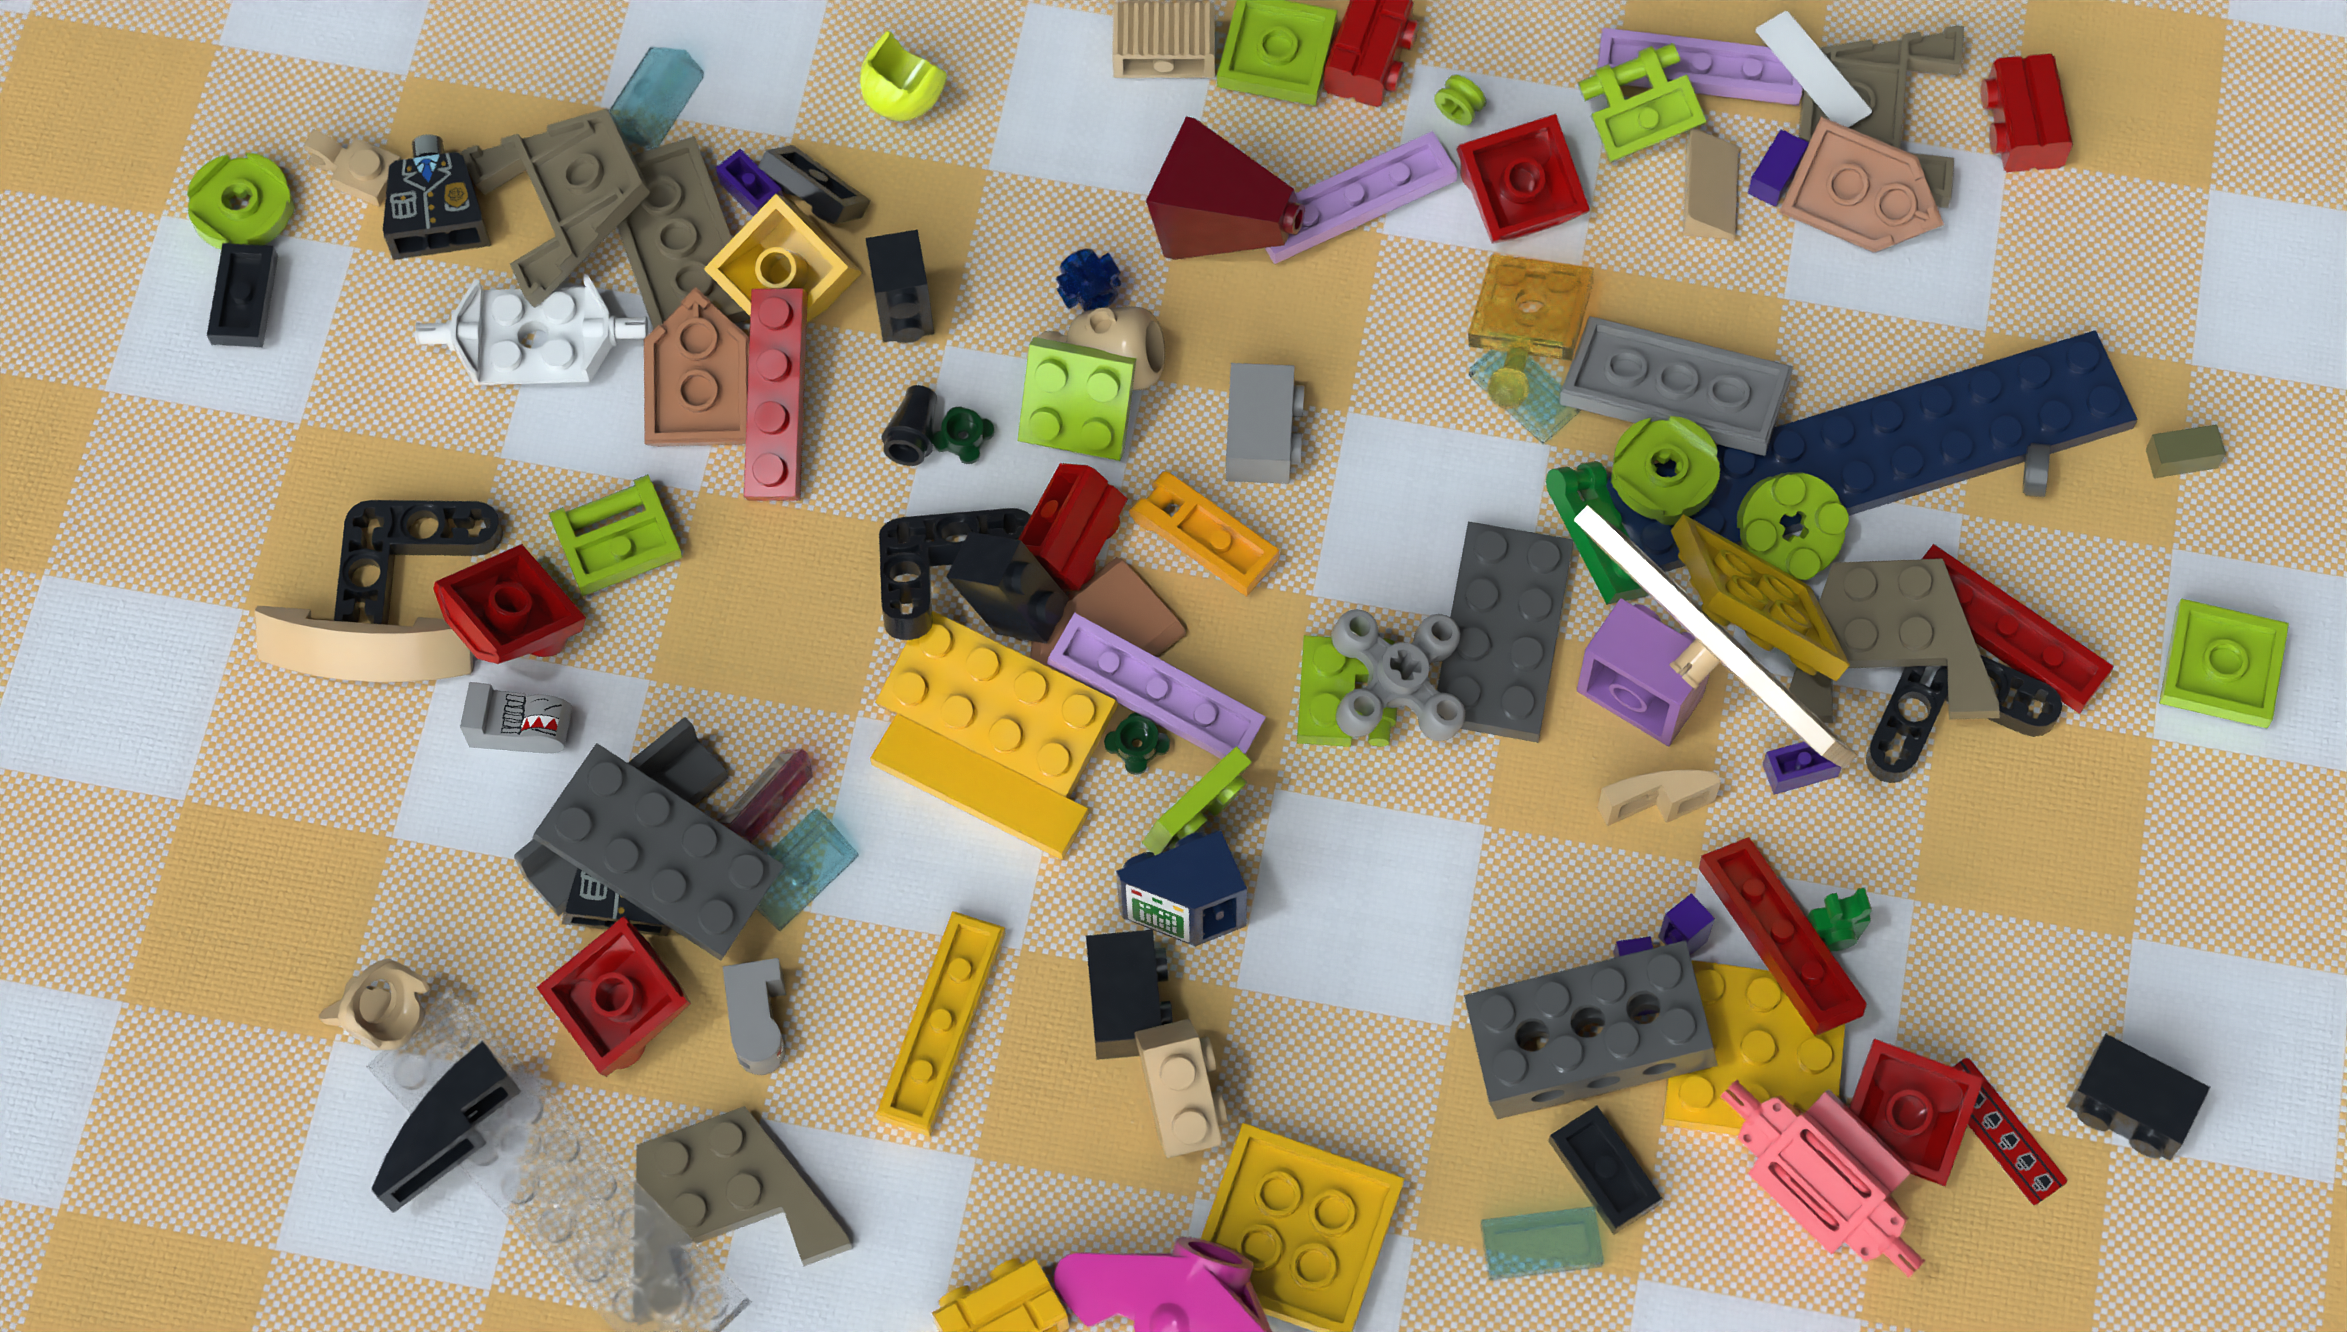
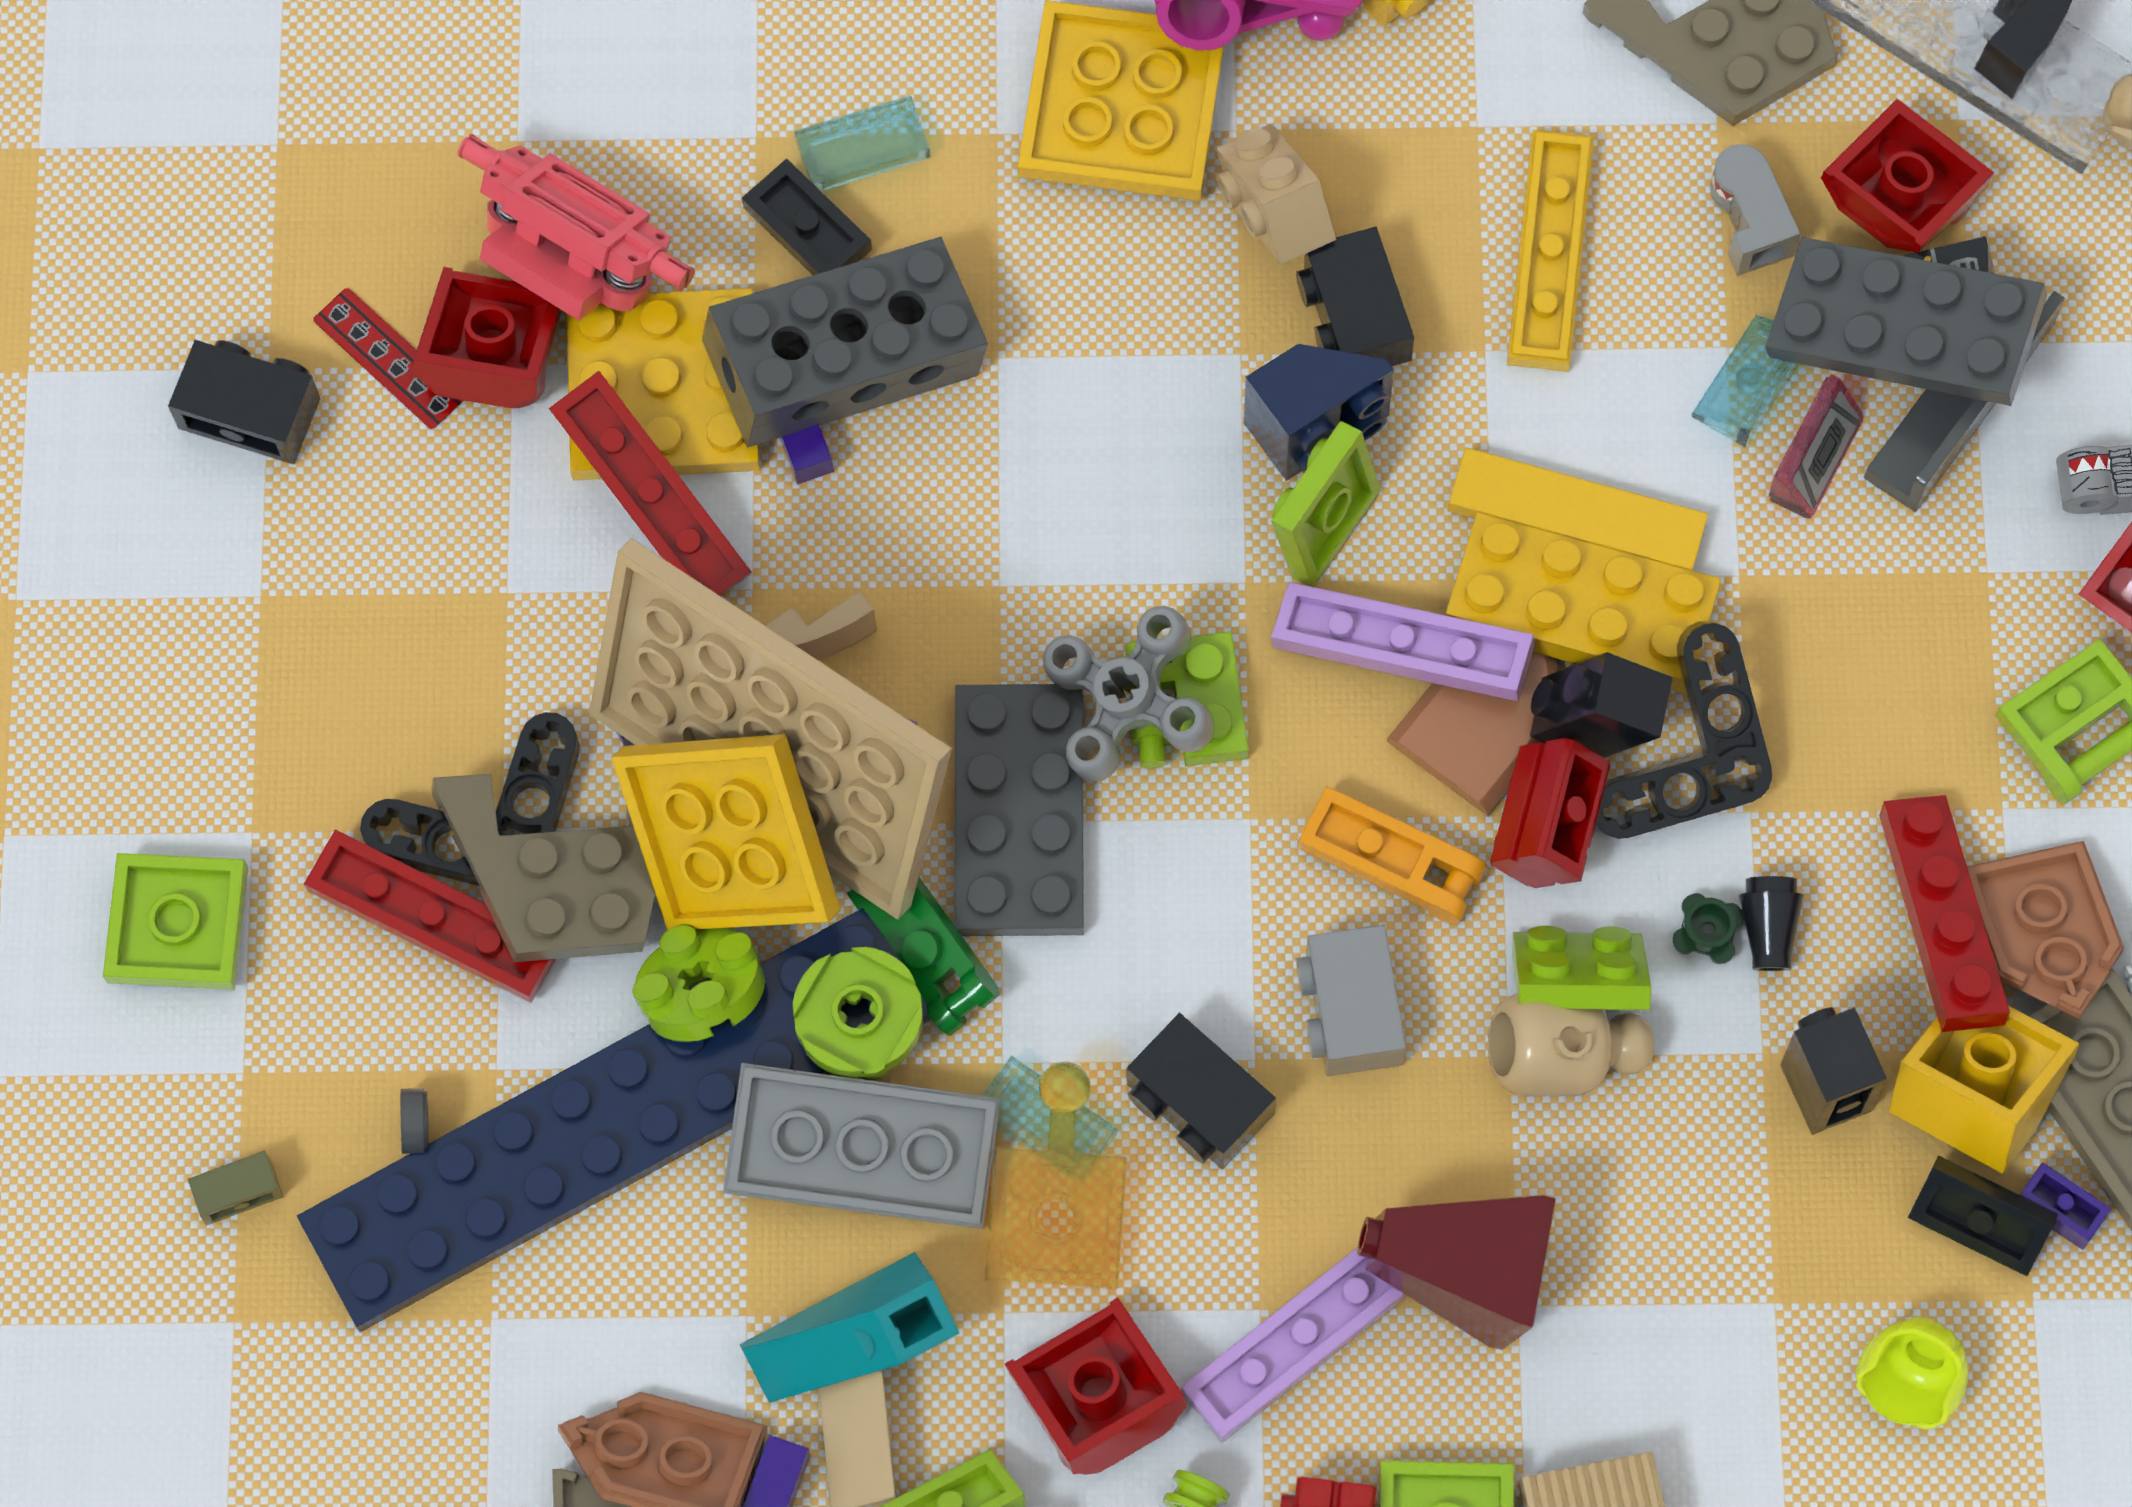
camera: 170 degrees right, 5 degrees up
clear blue gear [1056,248,1122,311] -> none
dark green plate [1104,712,1170,775] -> none
dark purple piece [1658,893,1715,955] -> none
green plate [1807,888,1872,952] -> none
none -> teal slope [739,1252,960,1403]
none -> black brick [1126,1012,1276,1170]

